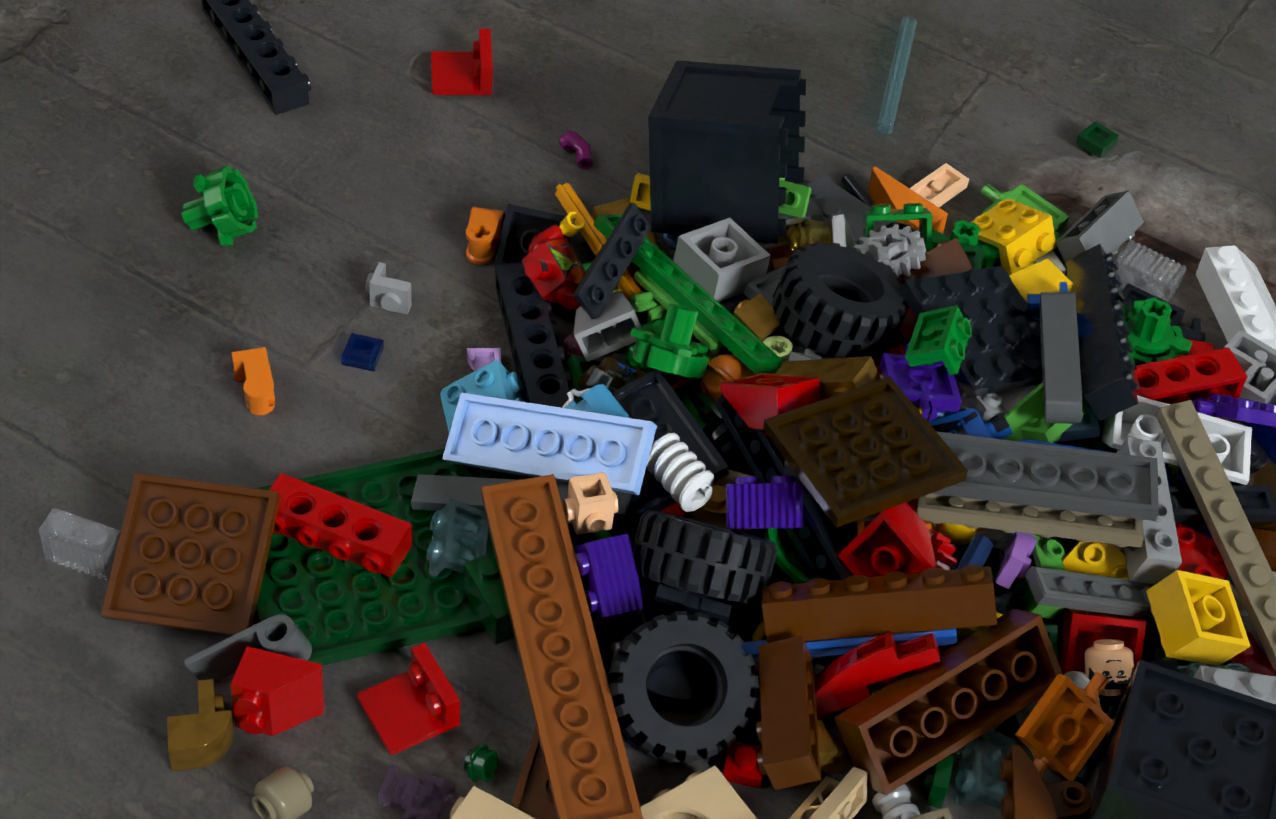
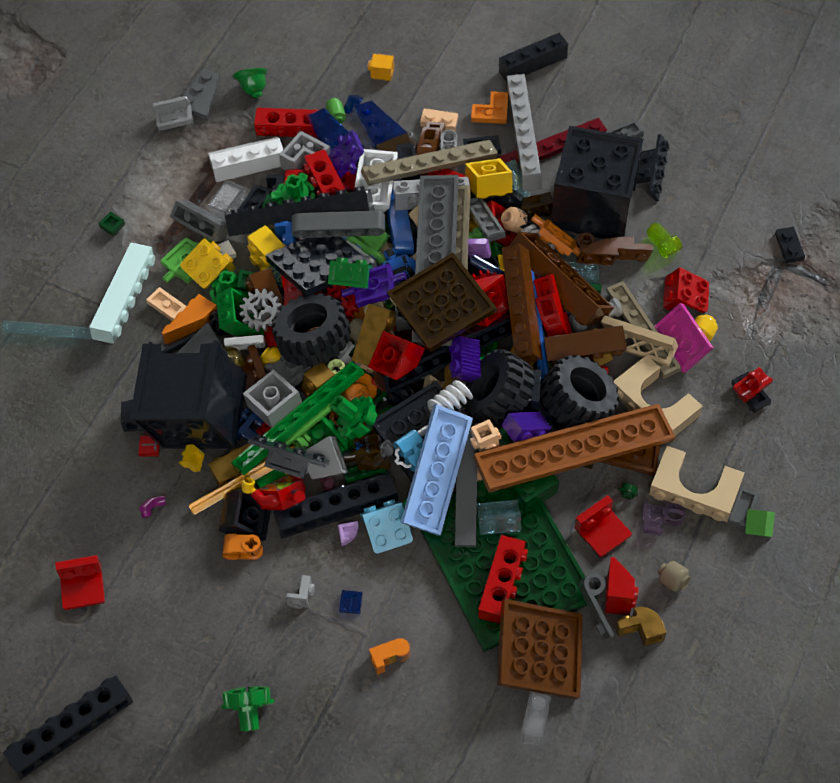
camera: 90 degrees left, 10 degrees up
none -> light aqua brick [89,243,155,344]

